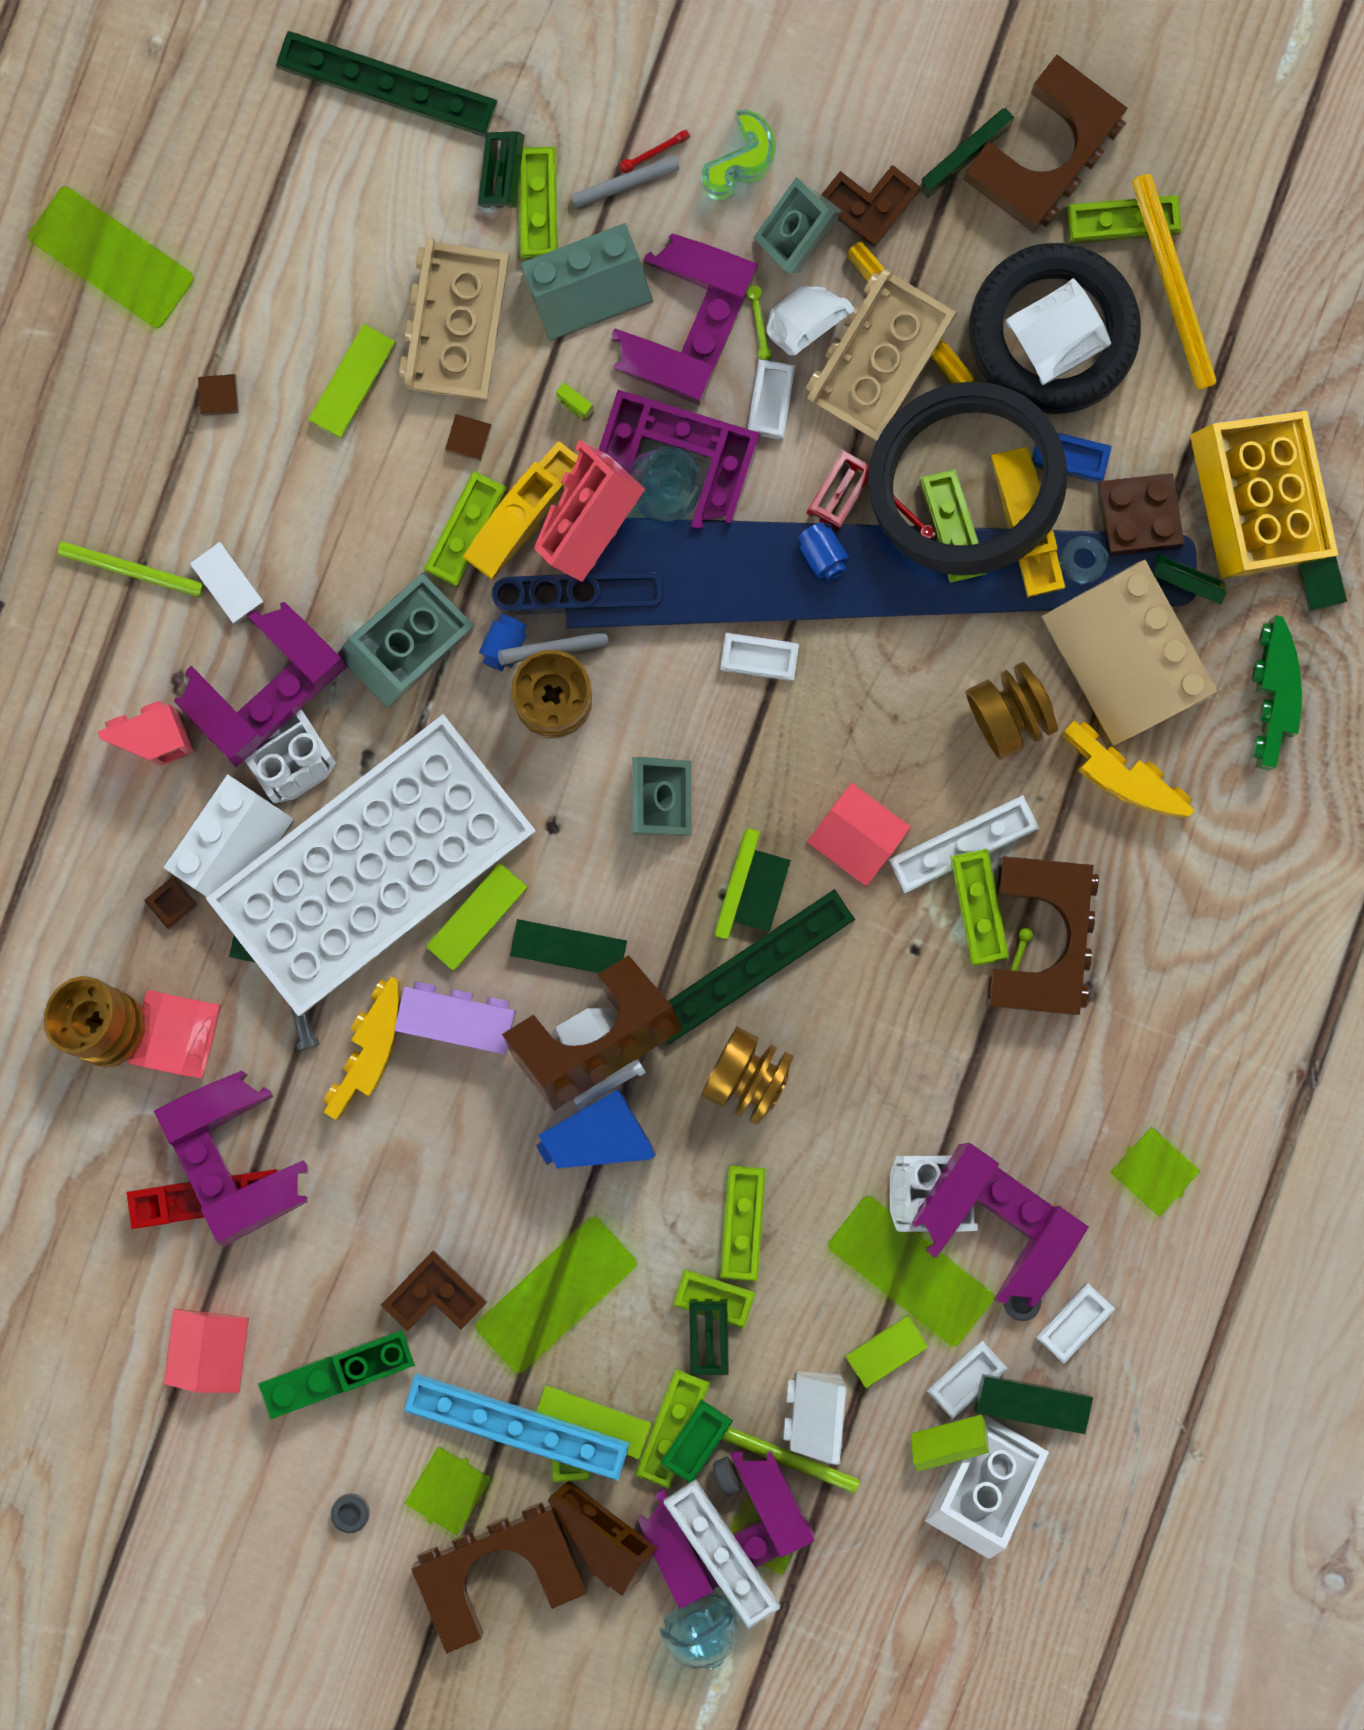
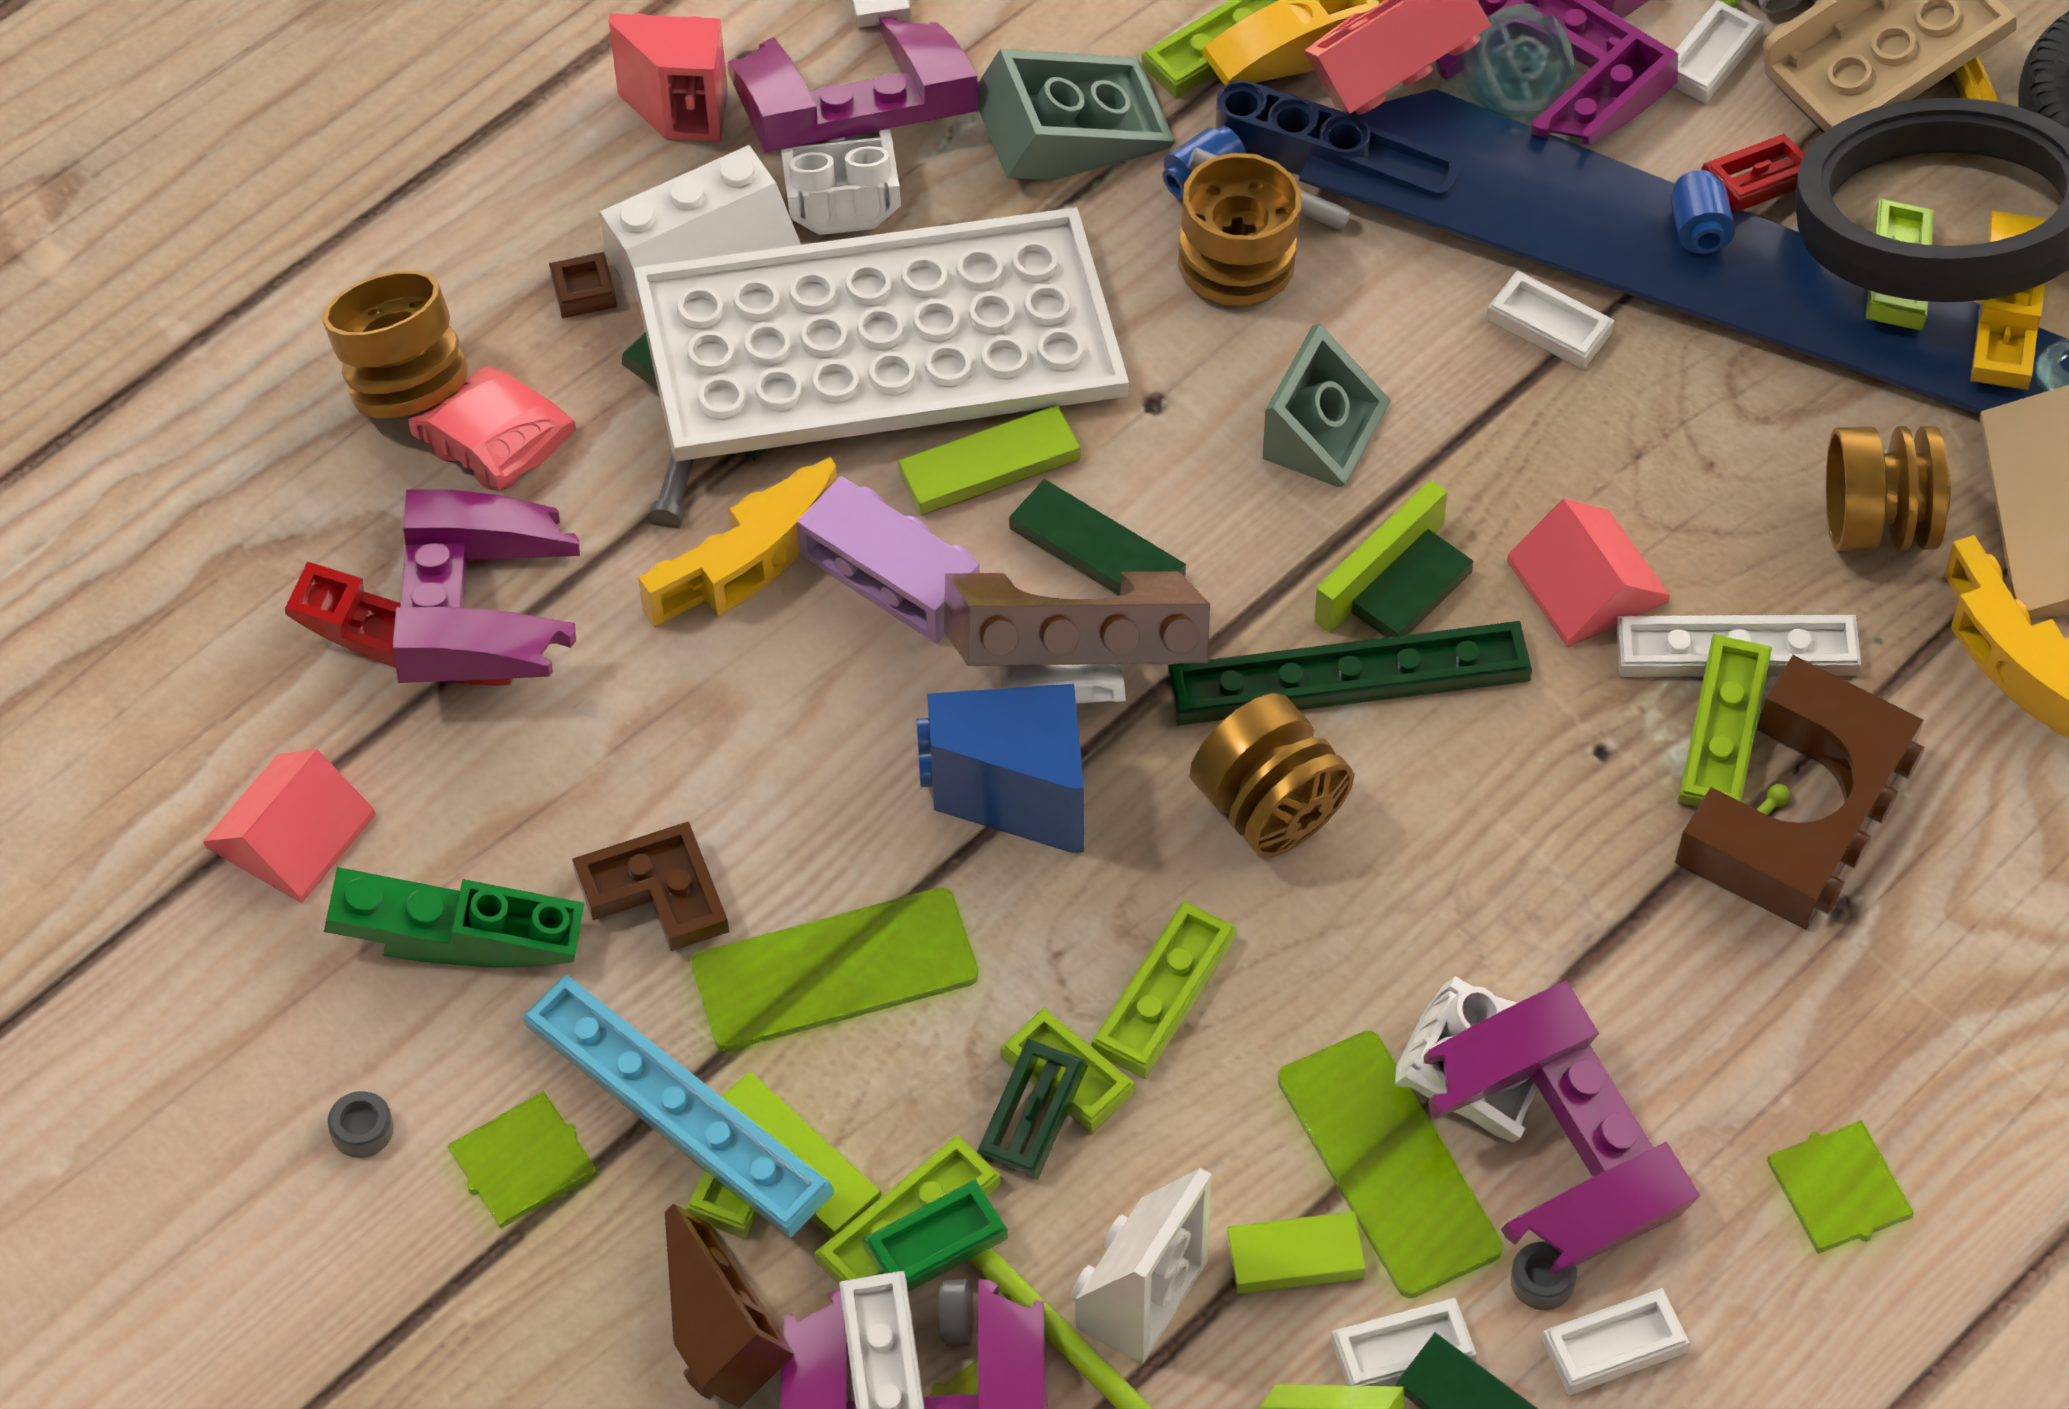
camera: 25 degrees right, 30 degrees down
reddish brown arch [411,1502,588,1654] -> none

